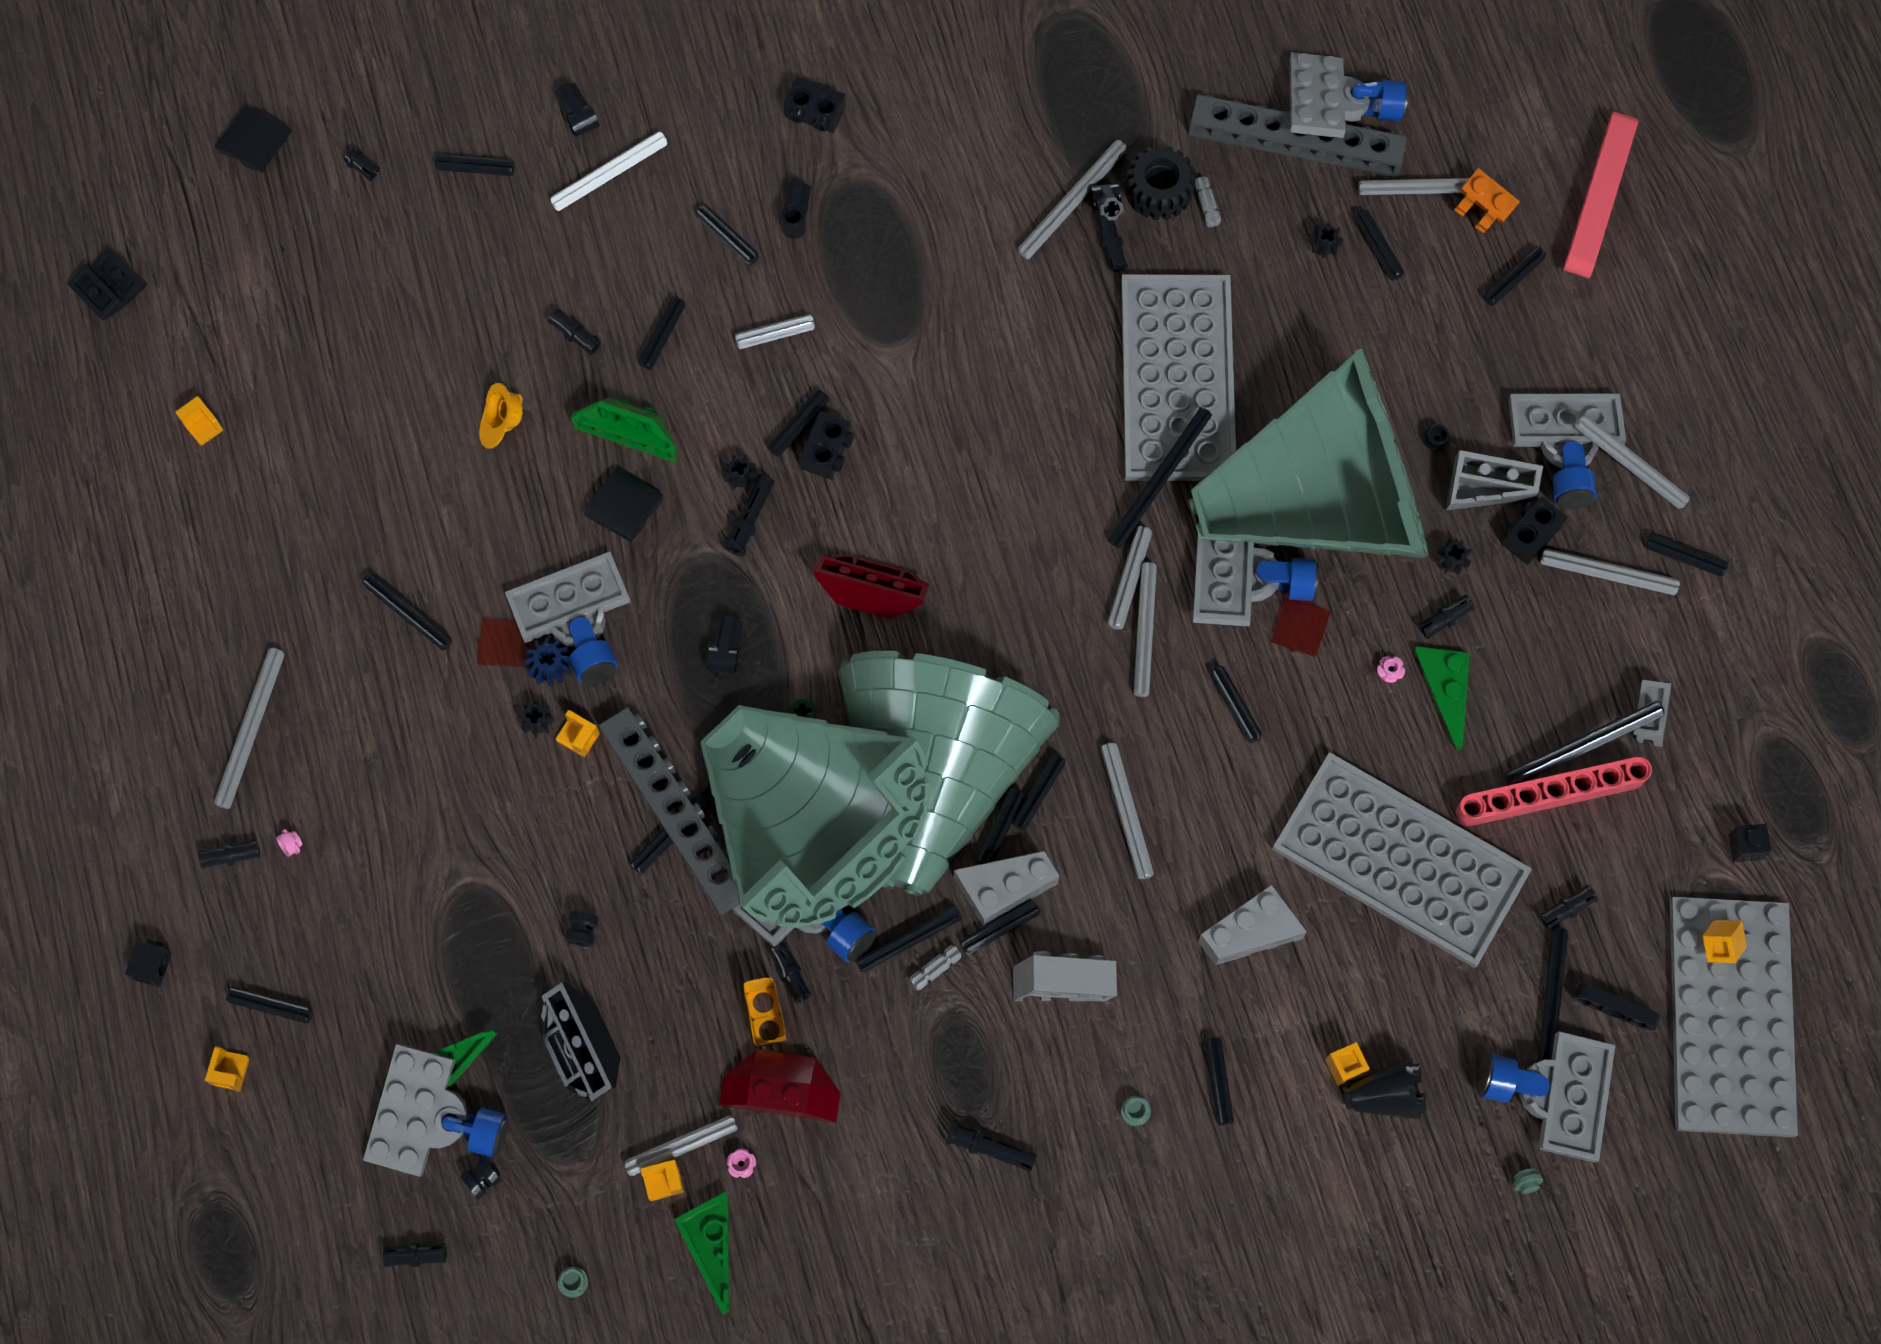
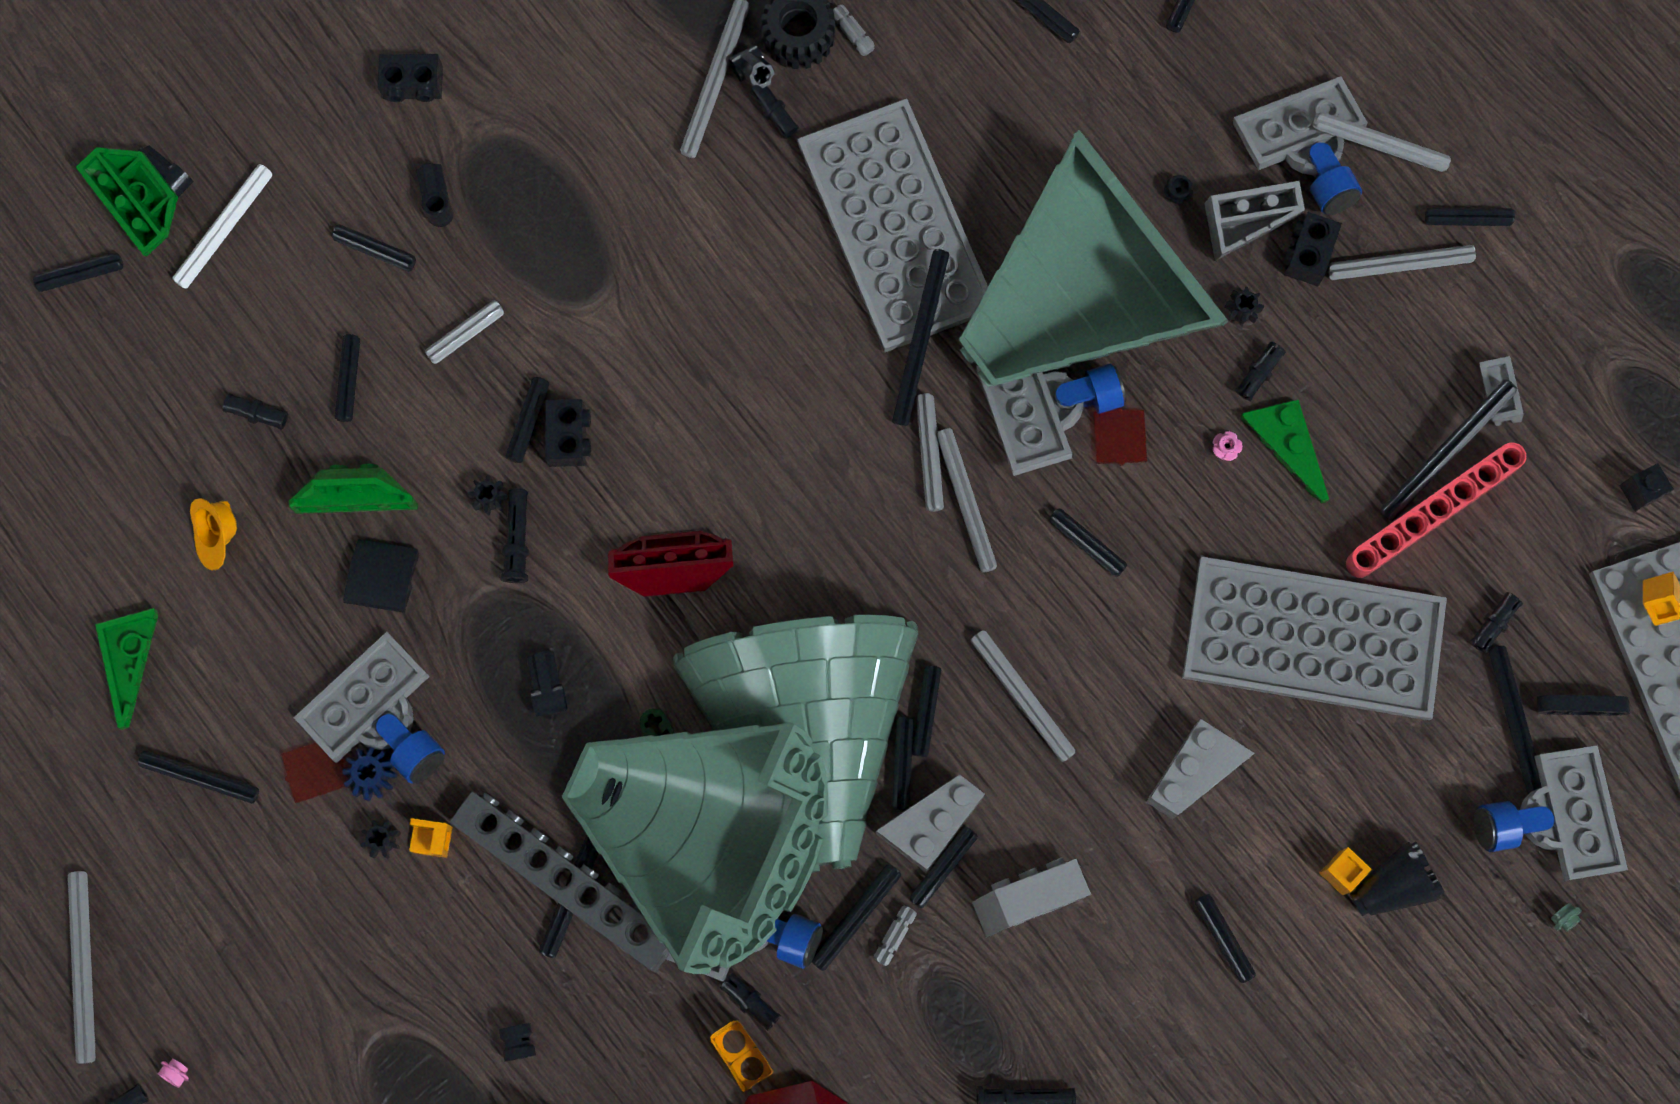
camera: 20 degrees left, 5 degrees up
sand green plate [1121,1096,1151,1126] -> none
black gear [1308,222,1343,258] -> none
none -> green wedge [76,147,178,257]
none -> green wing [95,608,158,730]

